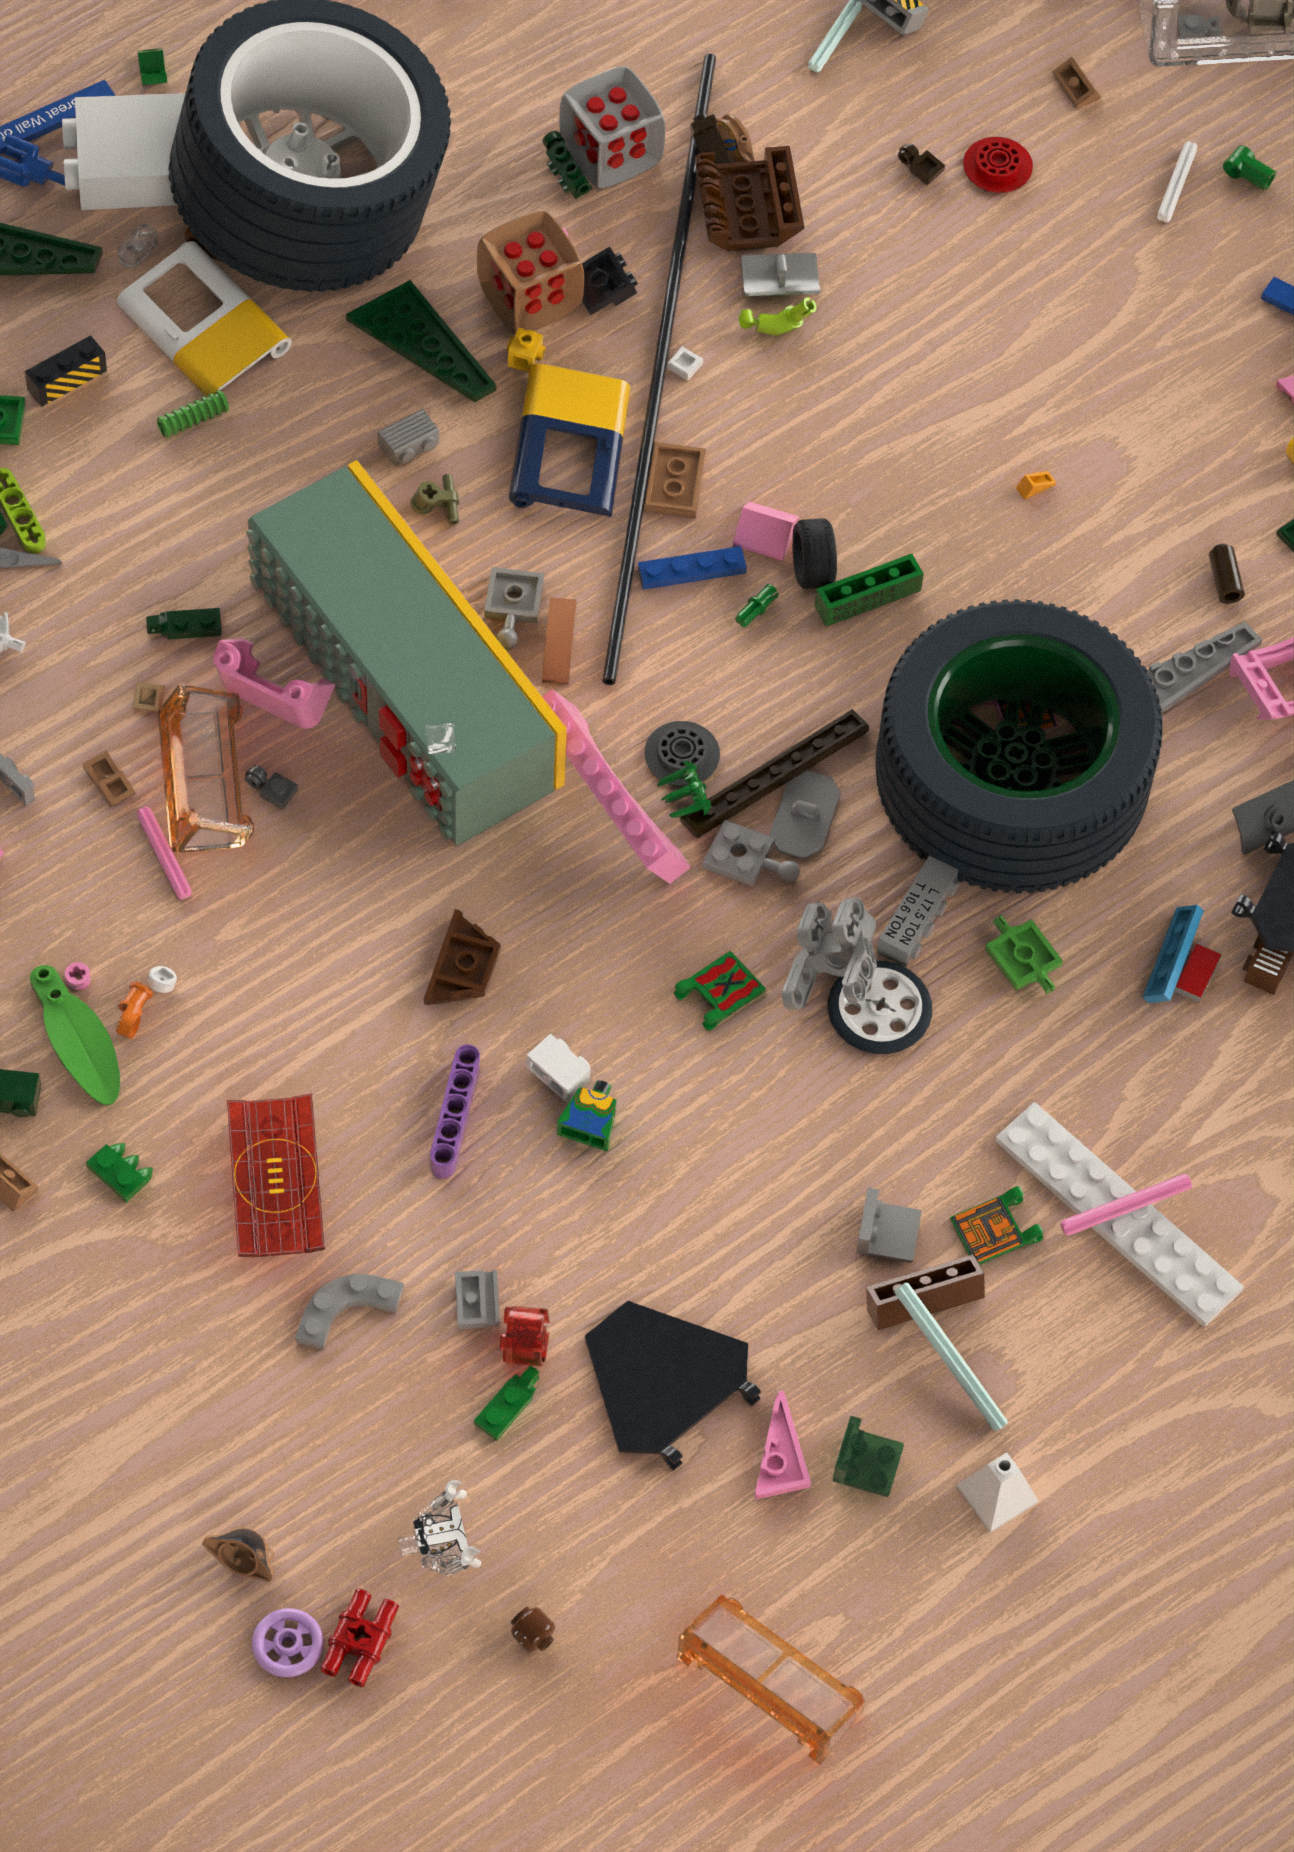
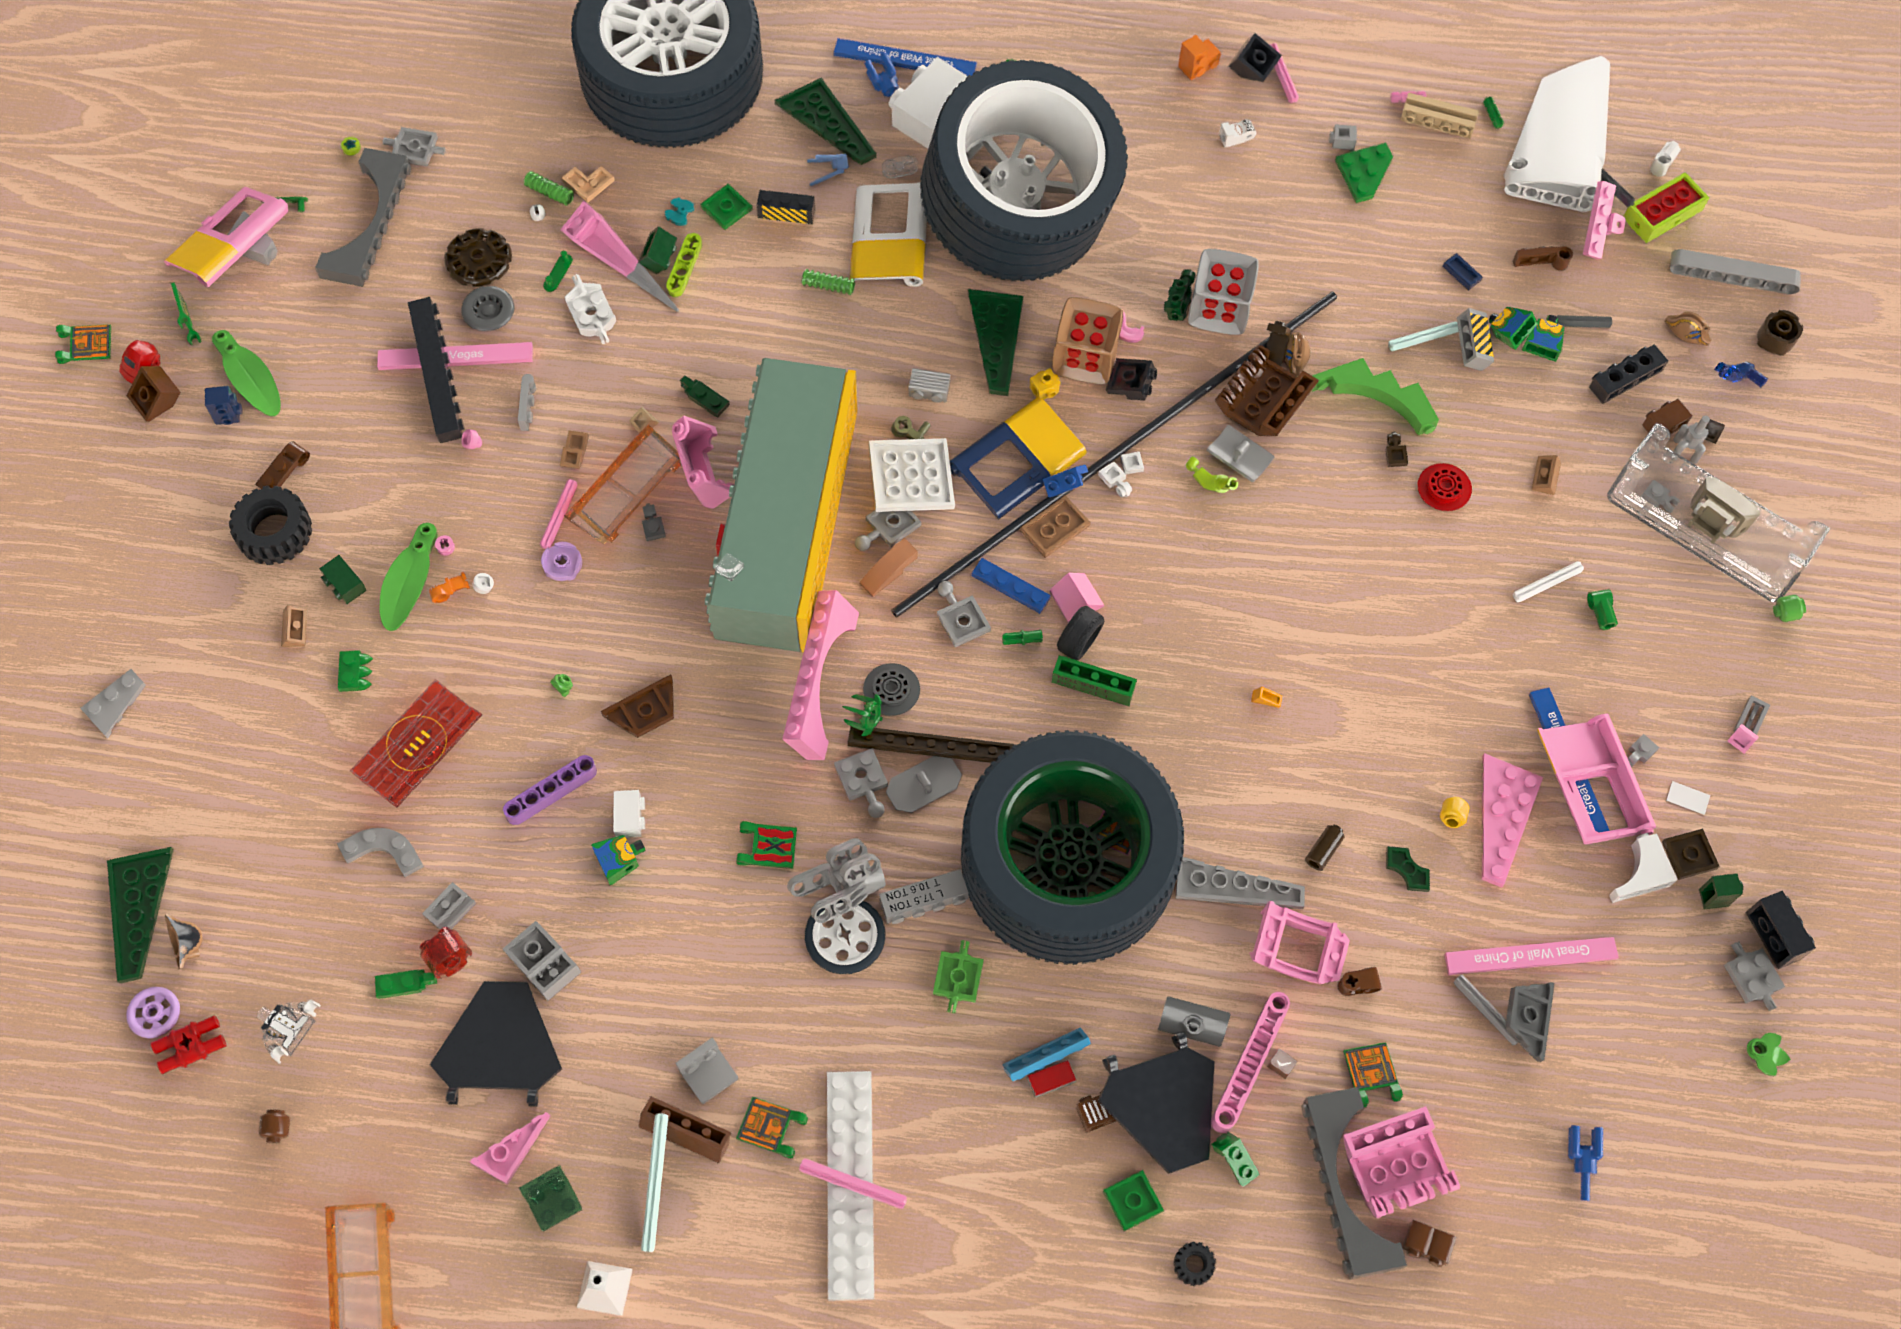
camera: 45 degrees right, 5 degrees up
none -> dark green wing [107,847,174,984]
none -> light grey slope [503,921,581,1001]
none -> lavender plate [541,542,582,581]
none -> bright green plate [550,674,573,697]
none -> medium blue plant [807,154,848,186]
none -> white plate [869,438,955,512]
none -> light grey plate [937,581,991,647]
none -> blue bracket [1042,465,1088,497]
none -> white plate [1098,462,1132,497]
none -> bright green arch [1312,358,1439,435]

